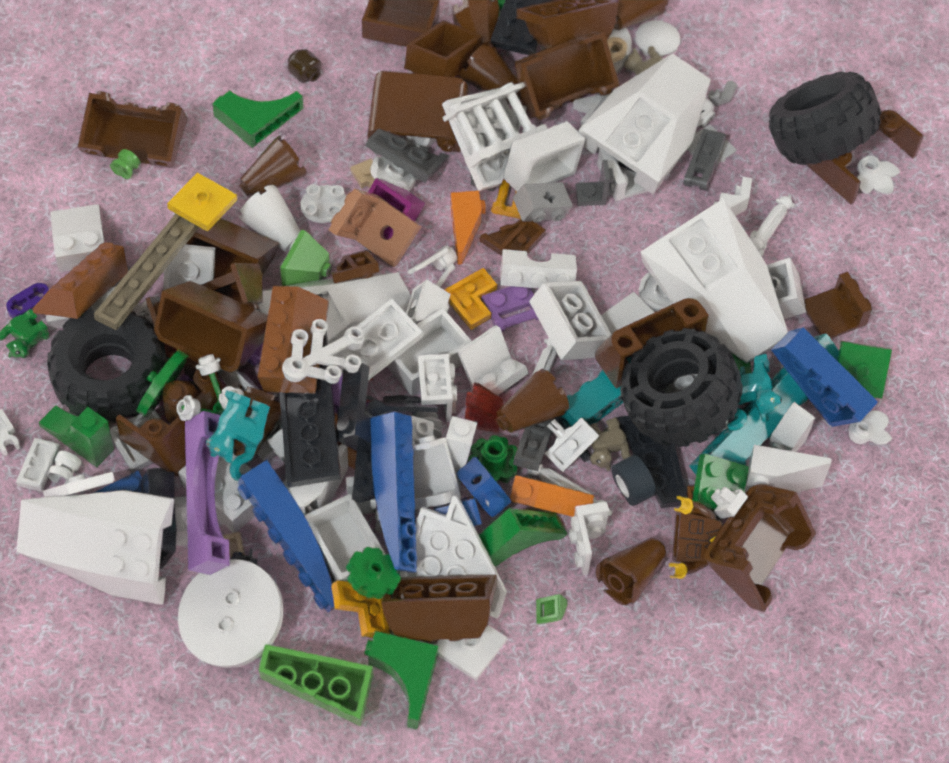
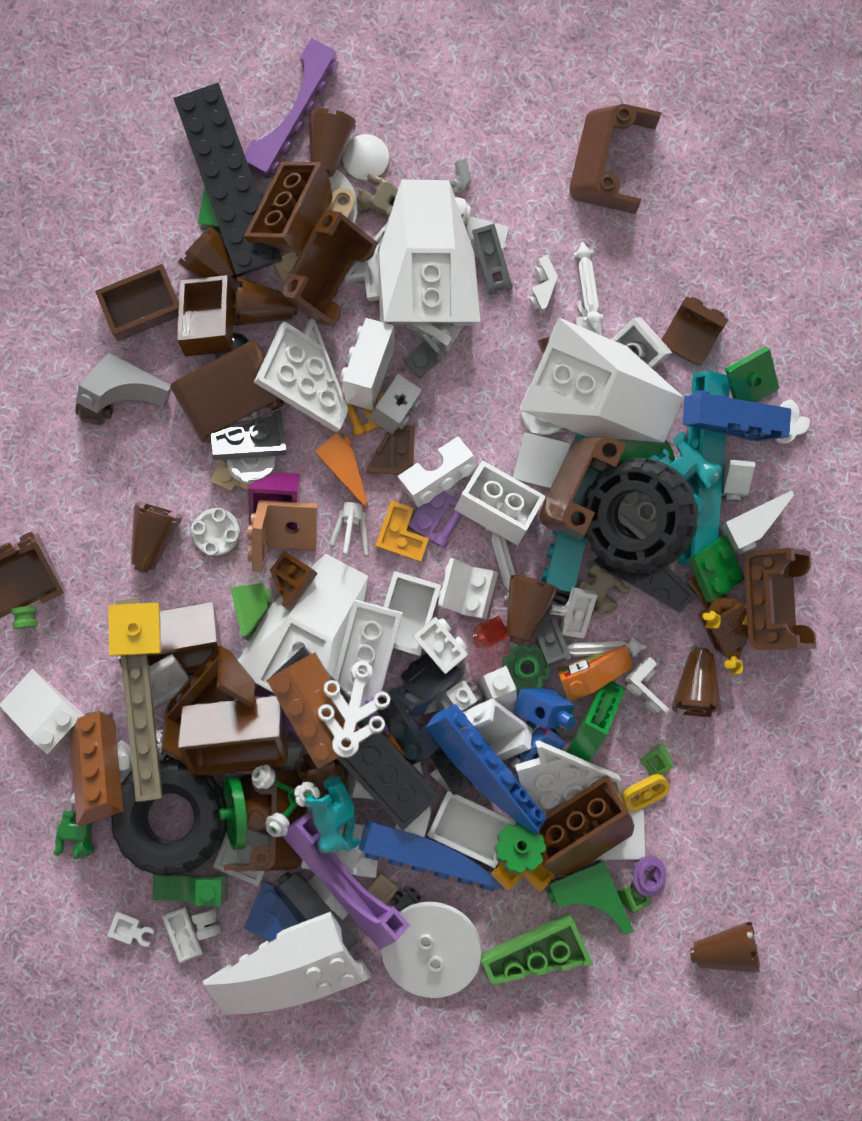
camera: 35 degrees left, 25 degrees up
dark purple beam [6,283,49,319] -> none
white plate [43,472,115,497] -> none
green arch [212,90,304,148] -> none
white cone [238,185,301,252] -> none
white slope [406,279,450,324] -> none
white fence [442,82,548,168] -> none
black wheel [611,455,656,506] -> none
white tile [711,487,748,519] -> none
black tyre [768,71,881,165] -> none
white plate [857,156,900,194] -> none
none -> light grey arch [76,353,171,413]
none -> bright green slope [617,884,652,913]
none -> yellow plate [622,774,670,811]
none -> medium lavender gear [631,856,667,896]

